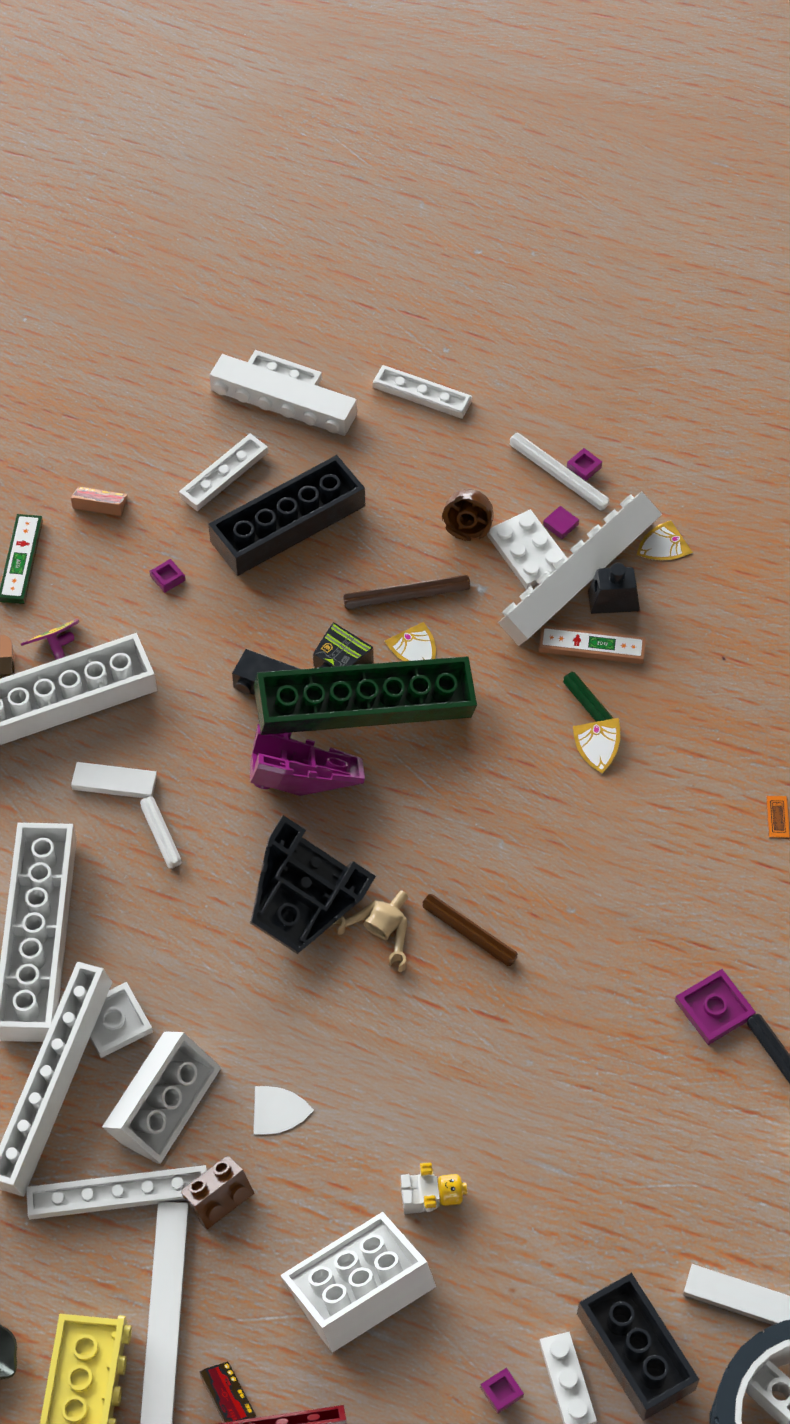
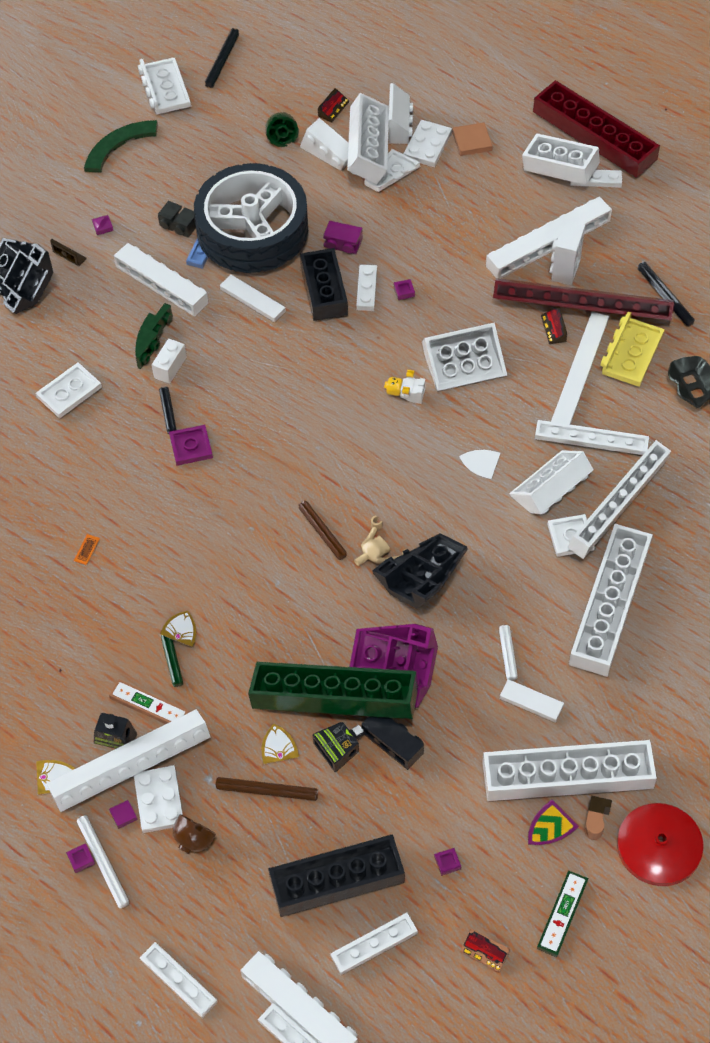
camera: 160 degrees left, 0 degrees up
reddish brown bracket [181,1156,255,1230] -> none

